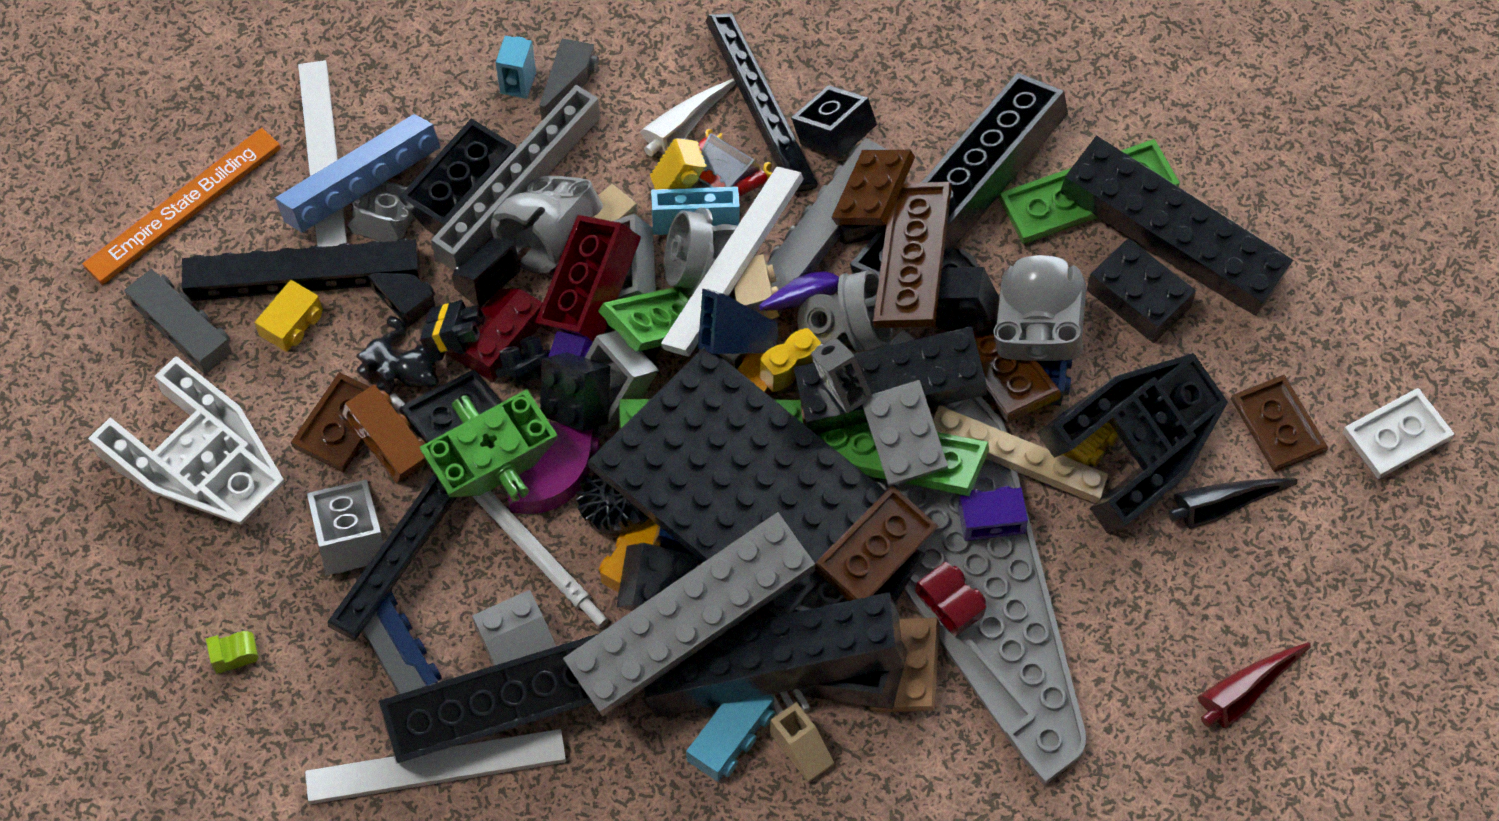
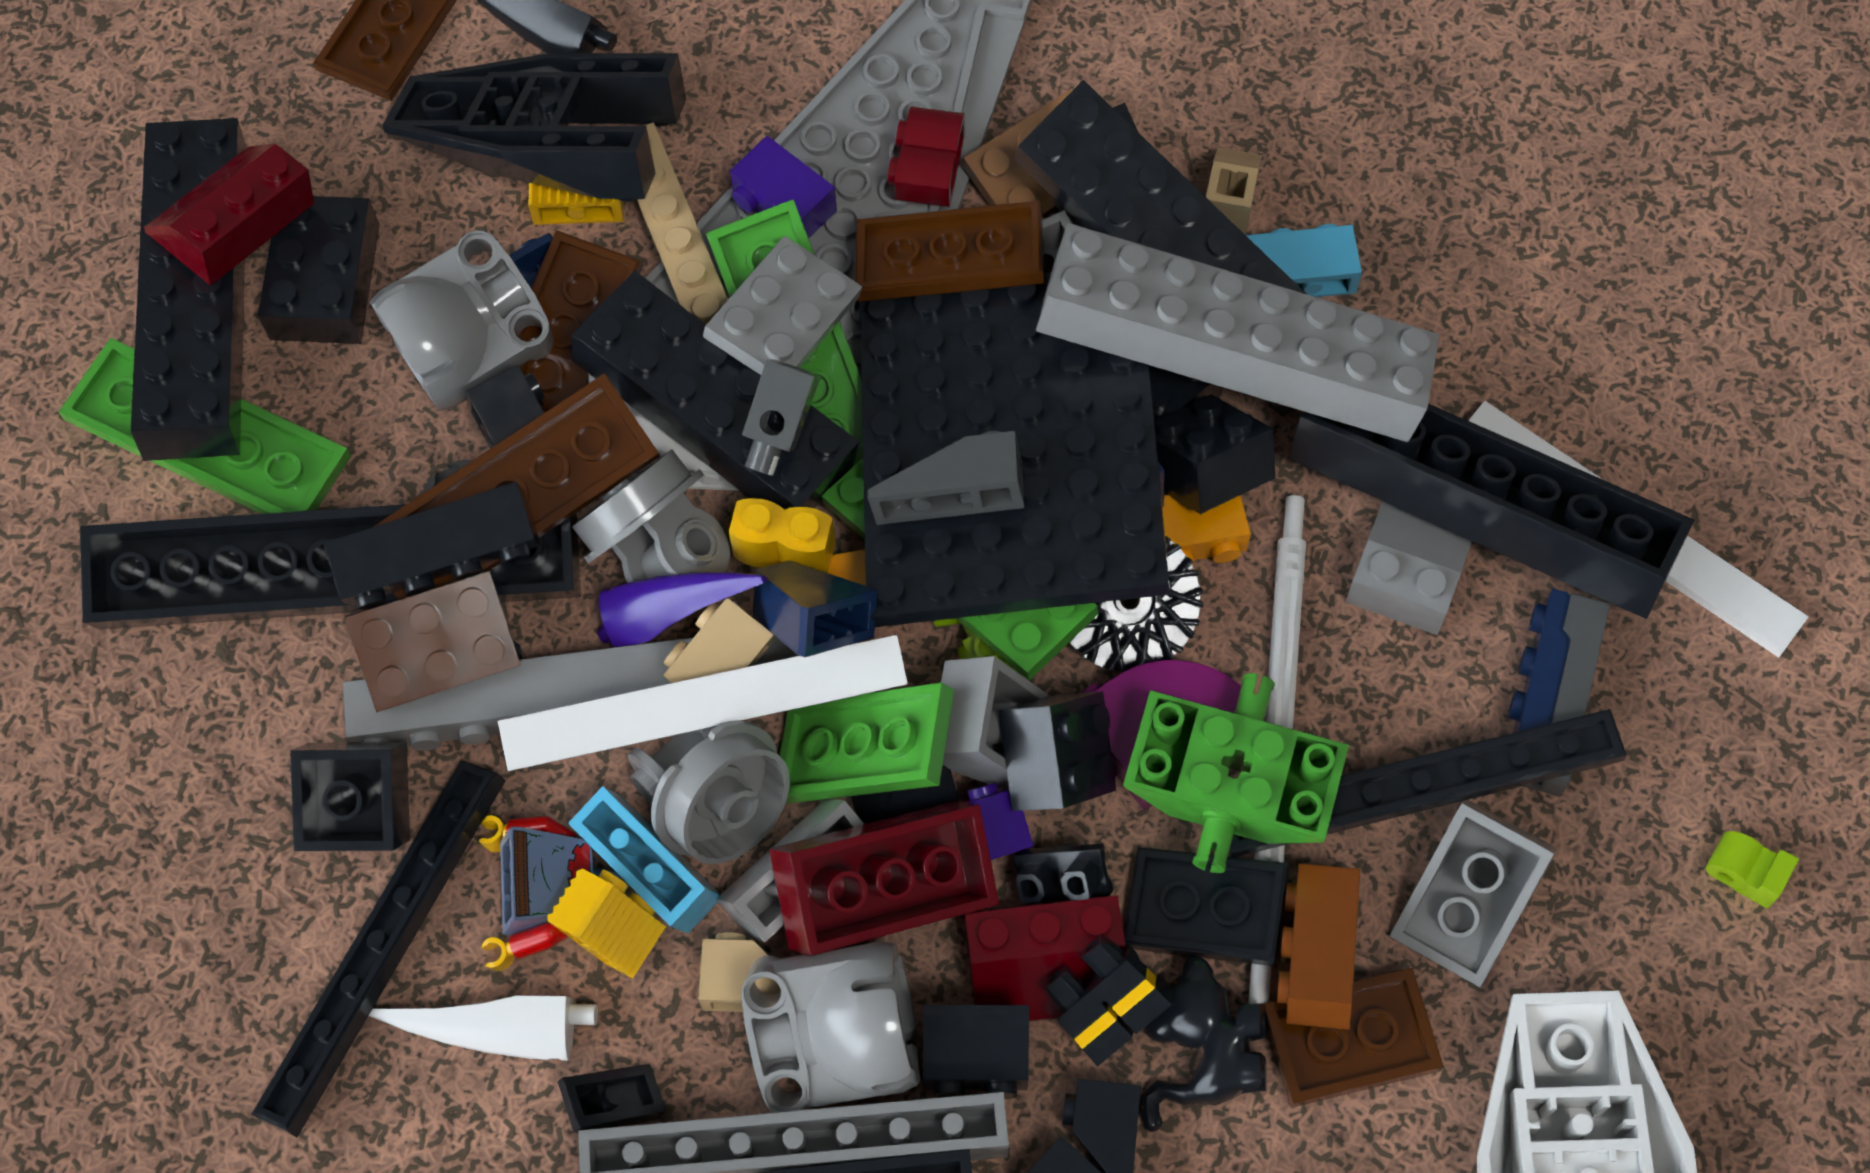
camera: 130 degrees left, 5 degrees up
none -> dark red slope [144,143,315,286]
none -> black brick [323,482,541,610]
none -> black slope [558,1064,666,1134]
none -> dark grey slope [868,431,1024,525]

